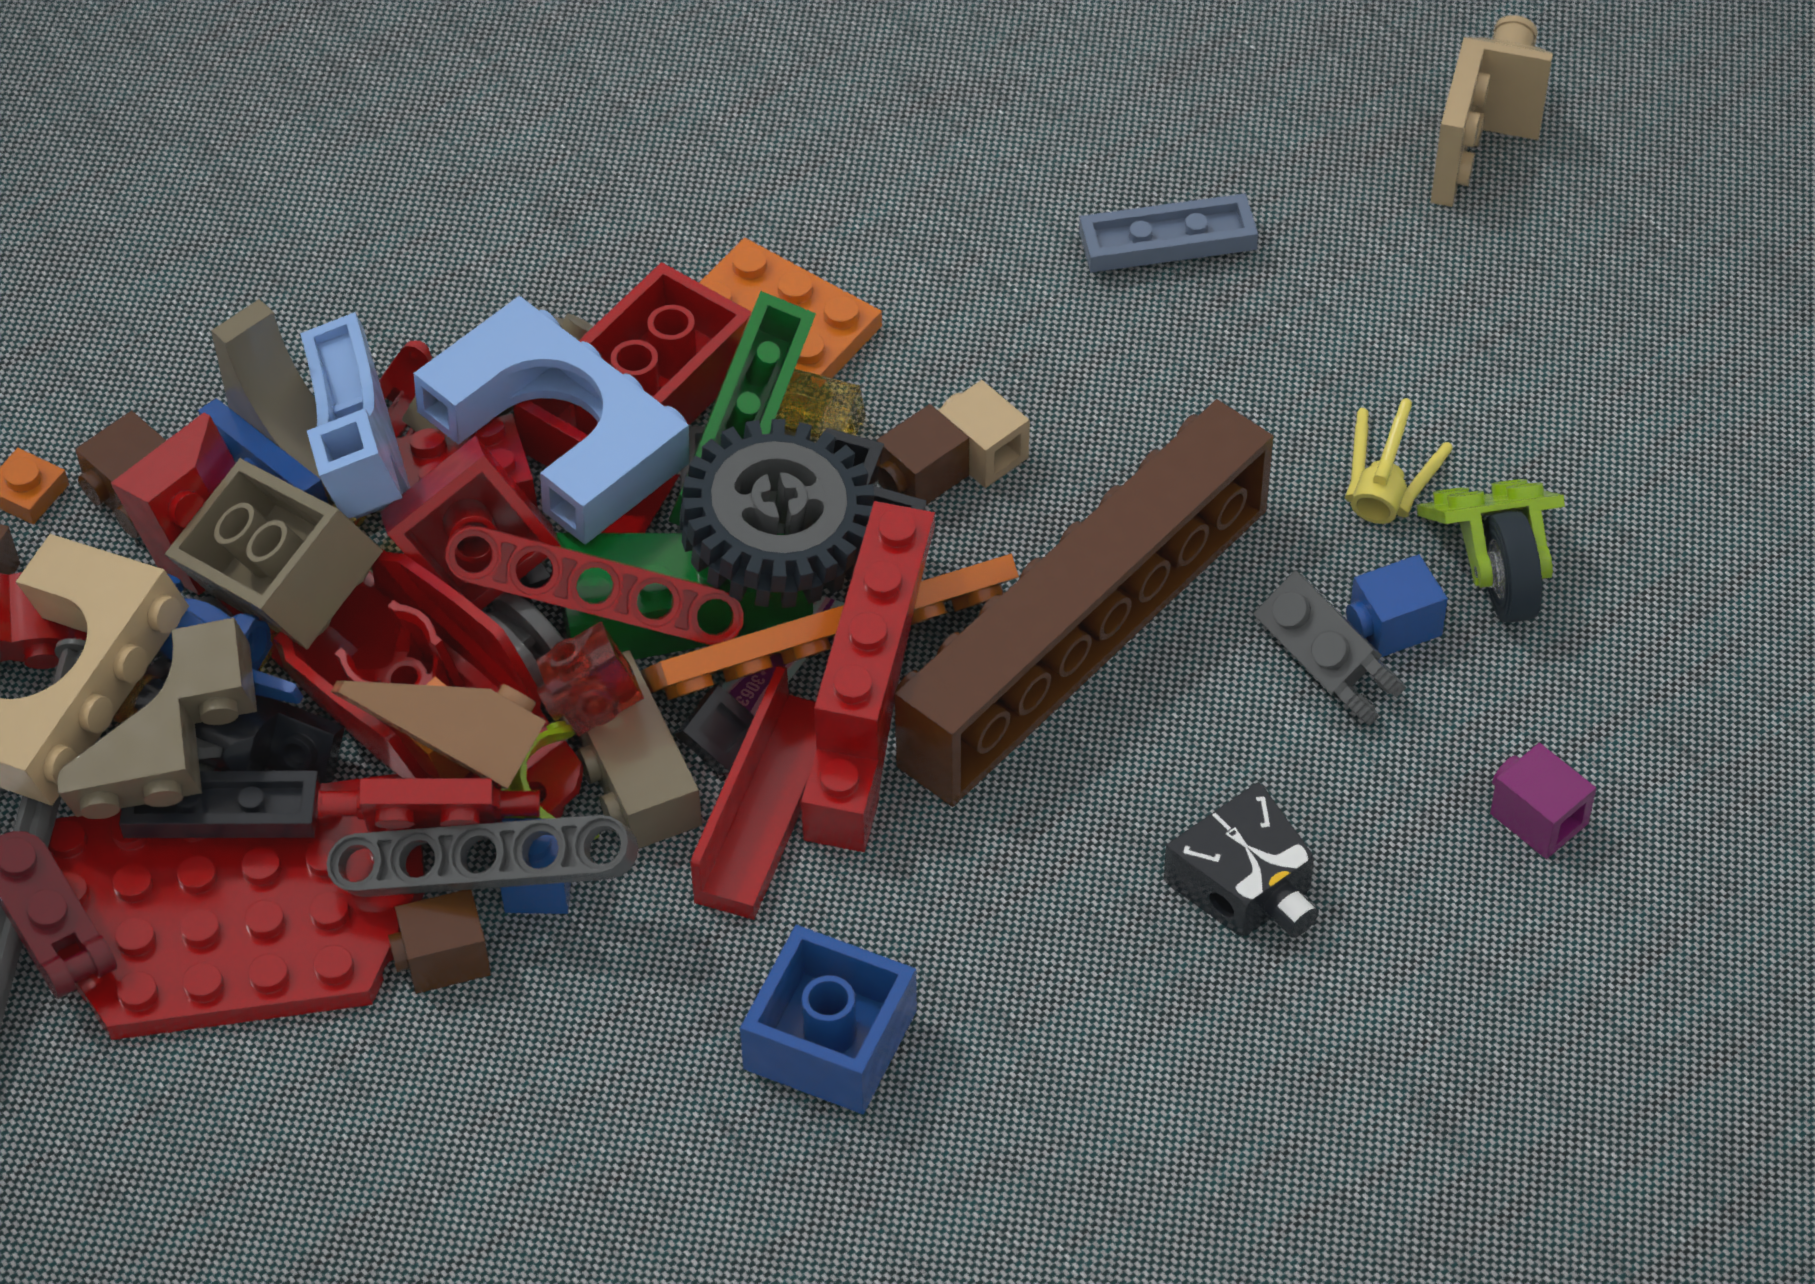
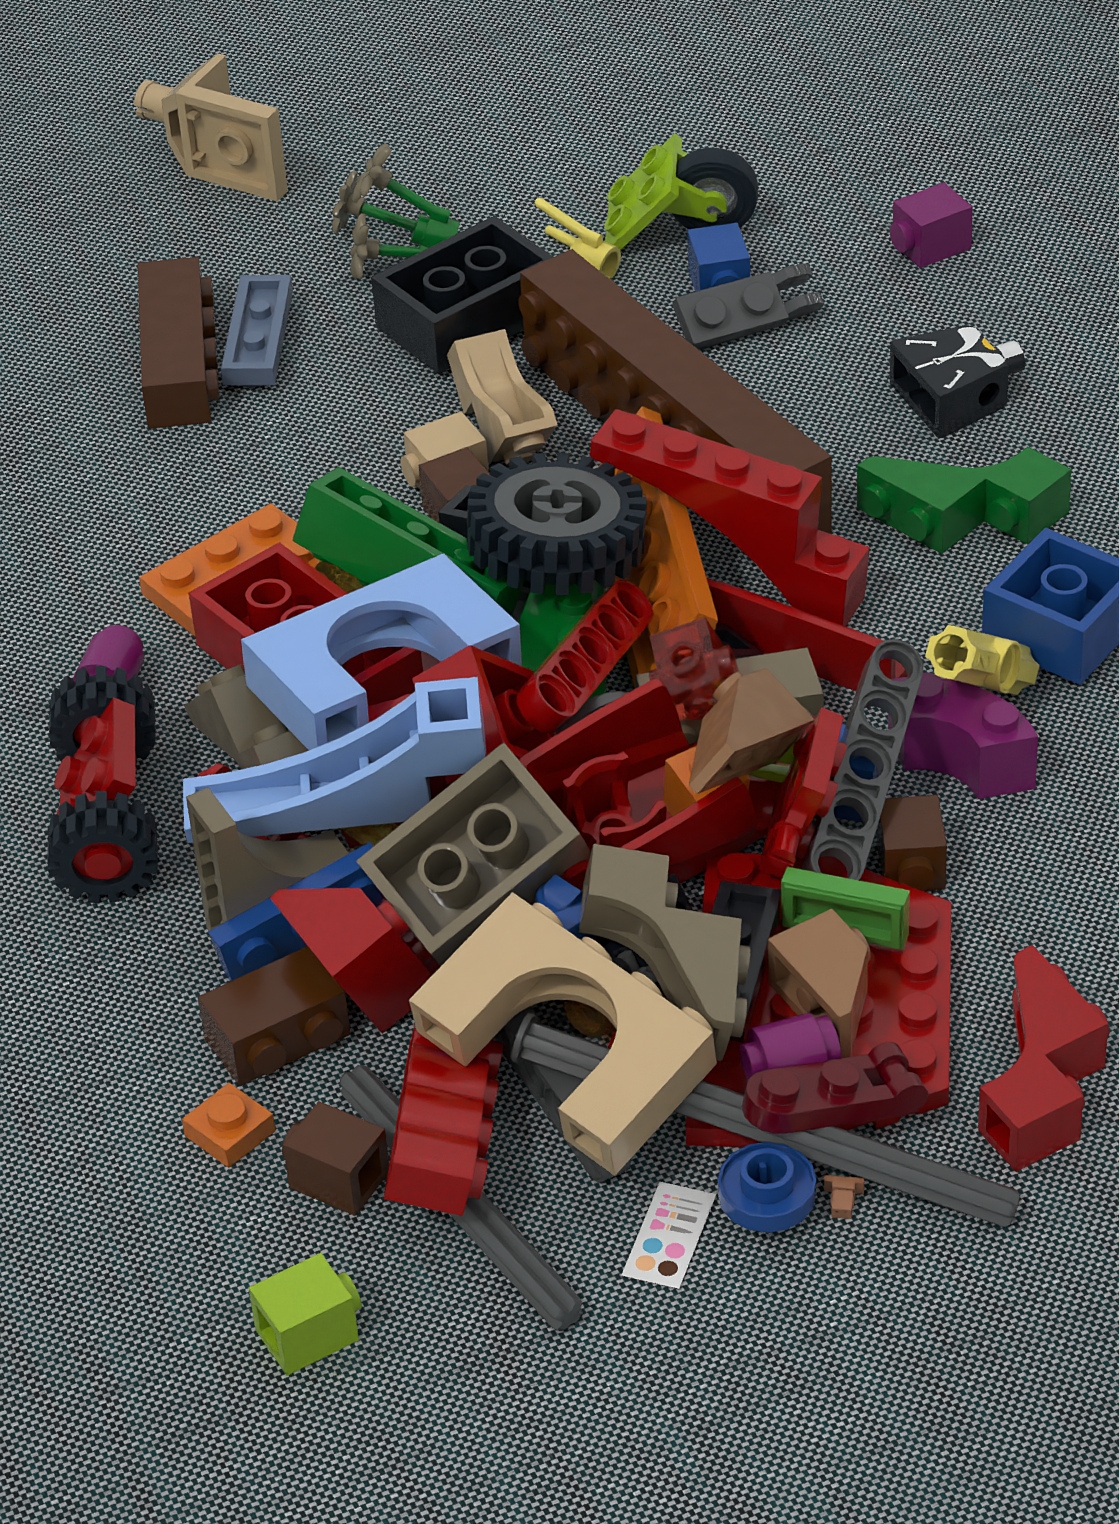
camera: 75 degrees left, 10 degrees down
none -> black plate [47,666,158,903]
none -> magenta brick [73,625,145,682]
none -> reddish brown brick [138,257,220,429]
none -> plant [332,144,460,279]
none -> black brick [371,216,553,374]
none -> tan arch [447,329,558,466]
none -> magenta brick [739,1013,841,1079]
none -> medium nougat slope [768,909,871,1058]
none -> bright green tile [781,867,910,950]
none -> green arch [857,447,1072,554]
none -> magenta brick [888,673,1038,799]
none -> light yellow piece [925,625,1040,695]
none -> red arch [978,945,1110,1172]

